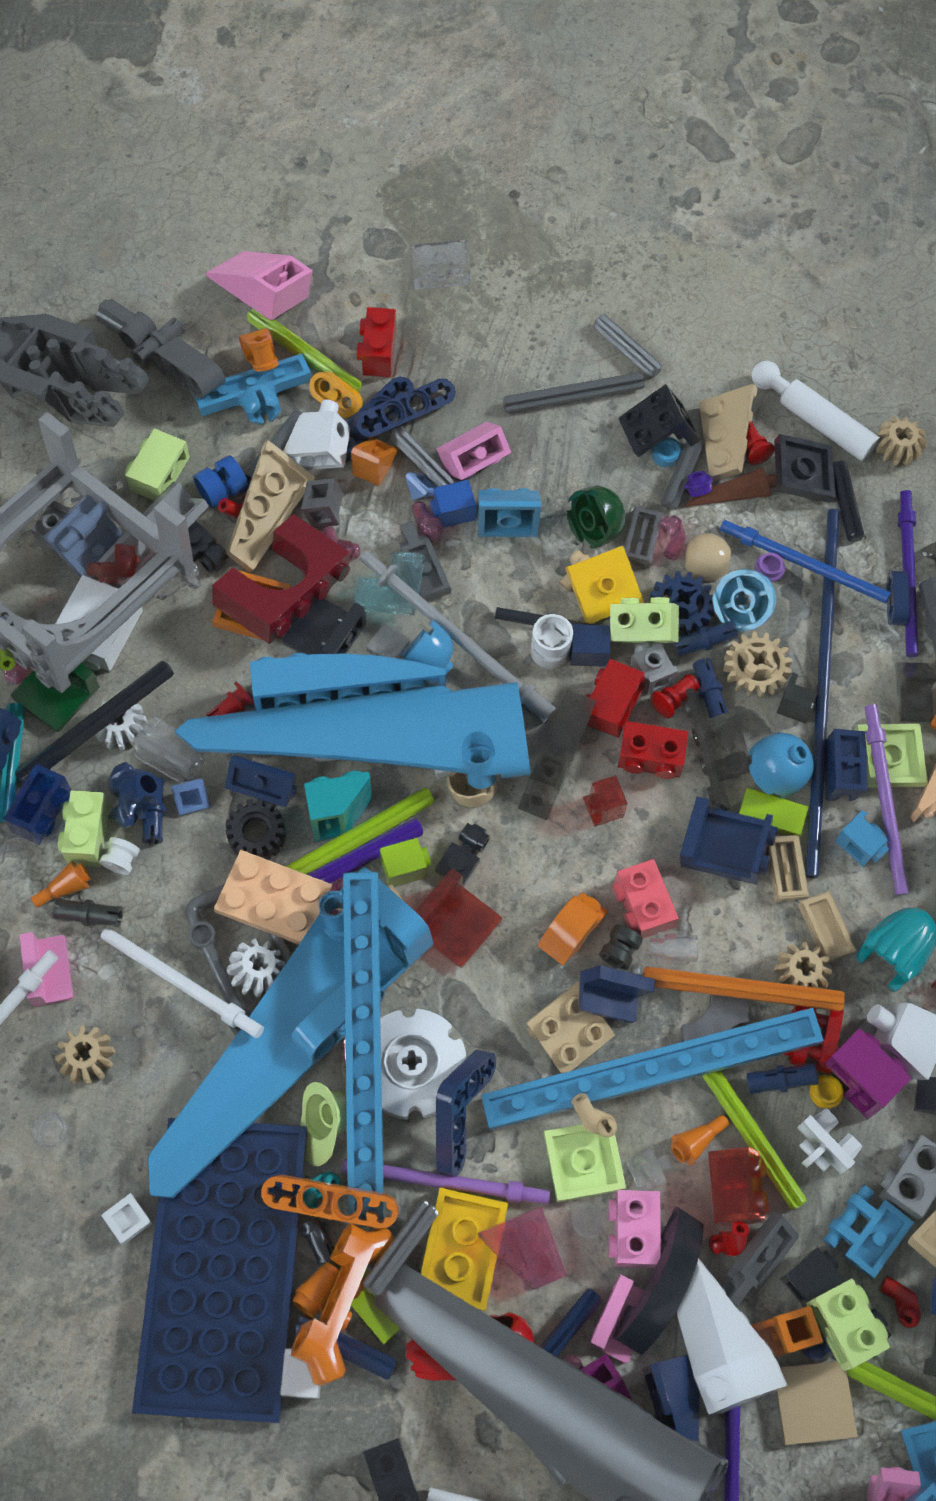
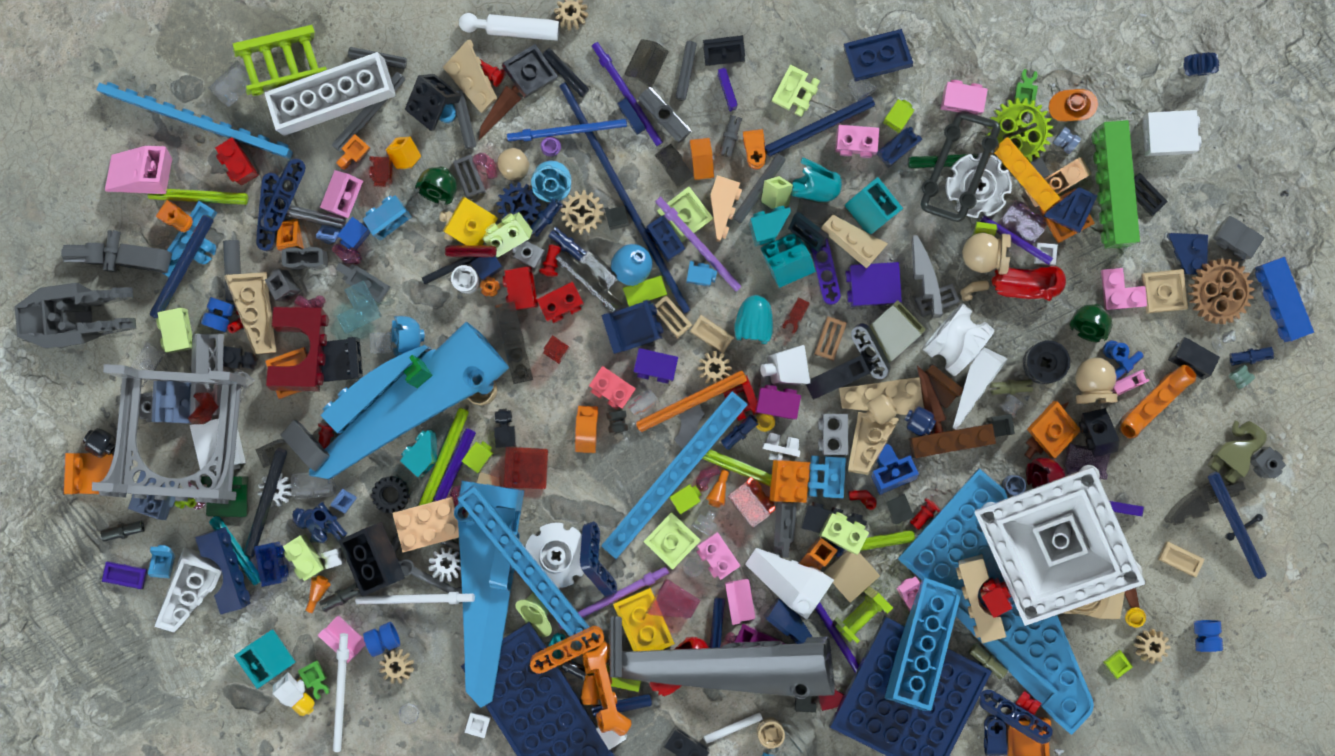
camera: 30 degrees left, 20 degrees up
dark blue panel [225,755,297,807] -> none
white torso [283,400,350,470] -> none
light orange plate [309,371,362,418] -> none
light grey bar [359,551,556,723] -> none
tan hinge [526,981,615,1073] -> none
tan arm [571,1093,617,1137] -> none
dark blue panel [578,965,655,1023] -> none
black slope [613,1207,704,1355] -> none
dark purple plate [684,471,713,497] -> none
red arm [709,1221,749,1256] -> none
none -> dark azure plate [96,82,293,160]
none -> dark blue axle [149,215,214,319]
none -> lime fence [232,25,327,96]
none -> clear smoke panel [255,439,287,468]
none -> white brick [265,52,396,136]
none -> dark grey beam [280,419,330,471]
none -> dark grey brick [282,247,328,270]
none -> orange plate [336,134,371,170]
none -> black brick [338,522,405,597]
none -> blue wheel [363,622,401,657]
none -> clear red brick [369,156,393,187]
none -> light orange panel [385,137,421,169]
none -> green panel [403,355,433,388]
none -> dark red axle [444,245,497,257]
none -> orange plate [480,277,500,297]
none -> dark purple brick [634,348,678,384]
none -> lime brick [669,484,702,514]
none -> clear pink arm [696,465,720,492]
none -> orange plate [769,460,810,503]
none -> lime fence [834,586,893,643]

